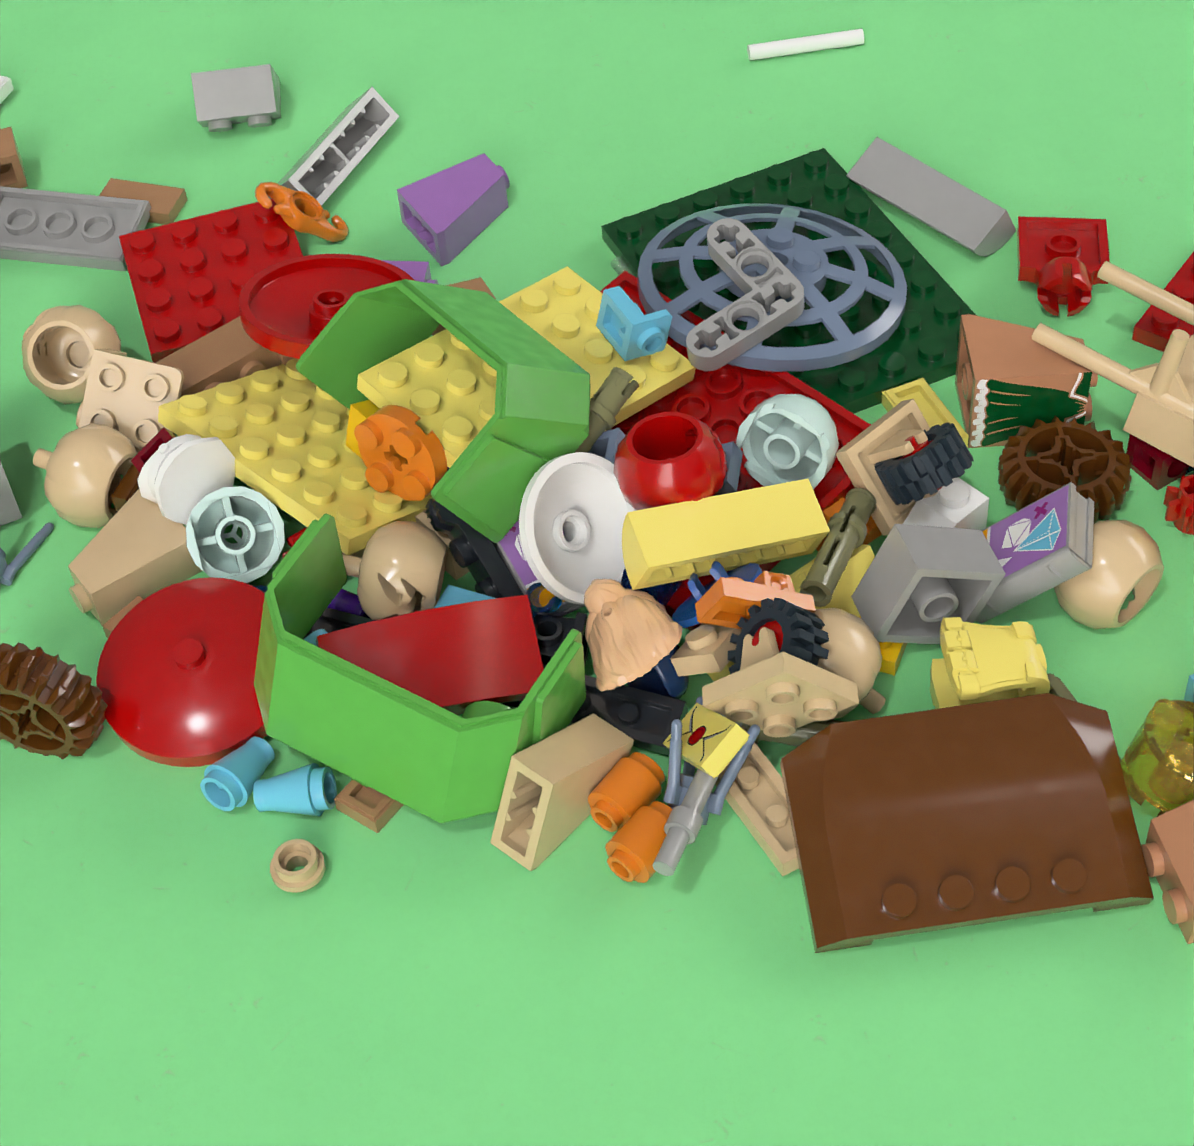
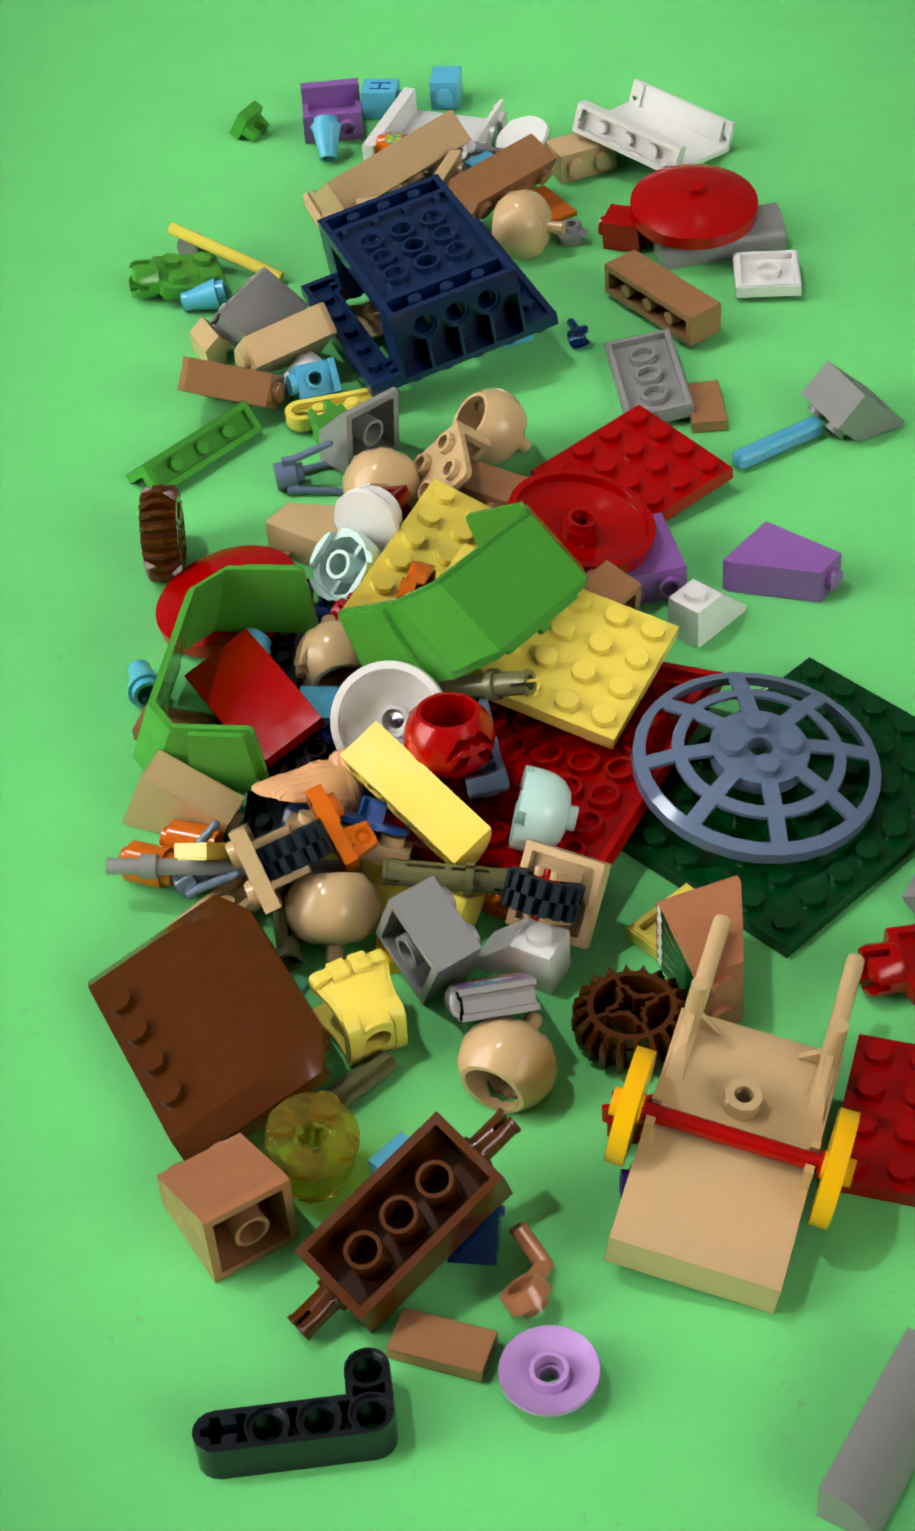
camera: 70 degrees right, 5 degrees down
medium azure cone [200,736,275,811] -> none
orange piece [255,182,348,242] -> none
brick [268,87,400,212] -> none
tan plate [270,839,325,893] -> none
medium azure bracket [596,286,672,361] -> none
light grey beam [686,218,805,371] -> none
none -> white slope [668,579,746,649]
none -> medium azure axle [732,416,823,470]

